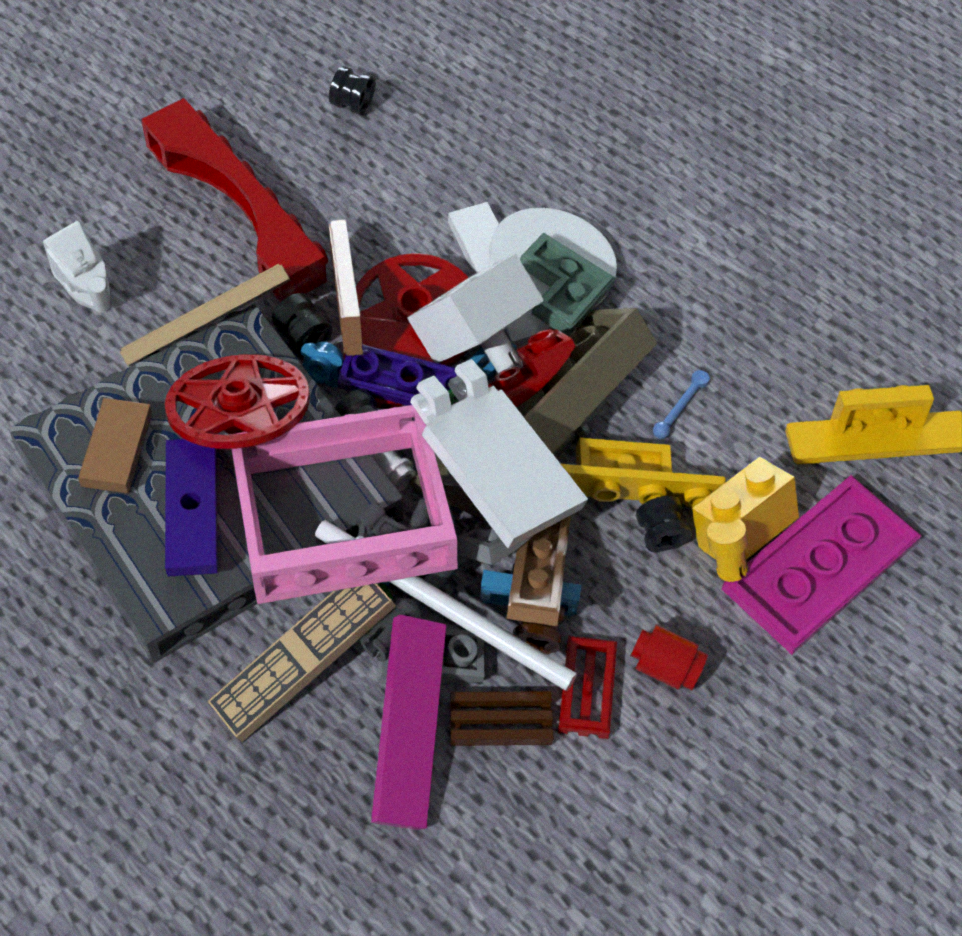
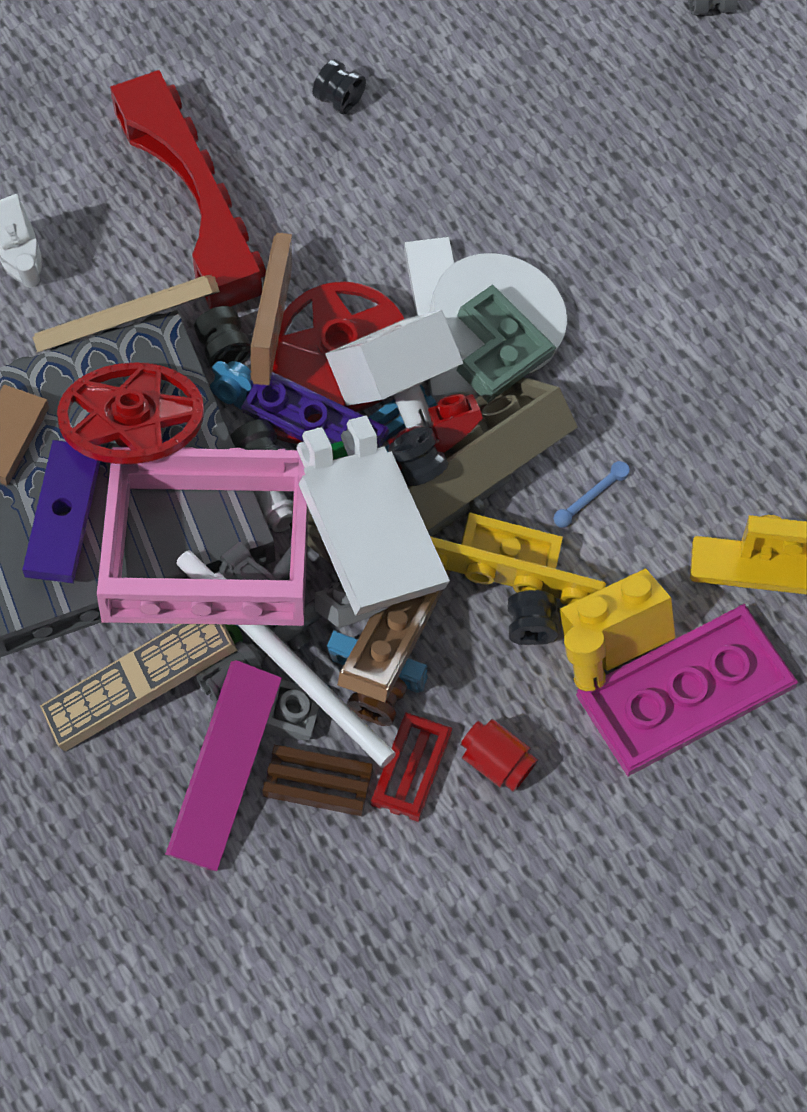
camera: 15 degrees right, 5 degrees up
none -> black wheel [388,427,449,486]

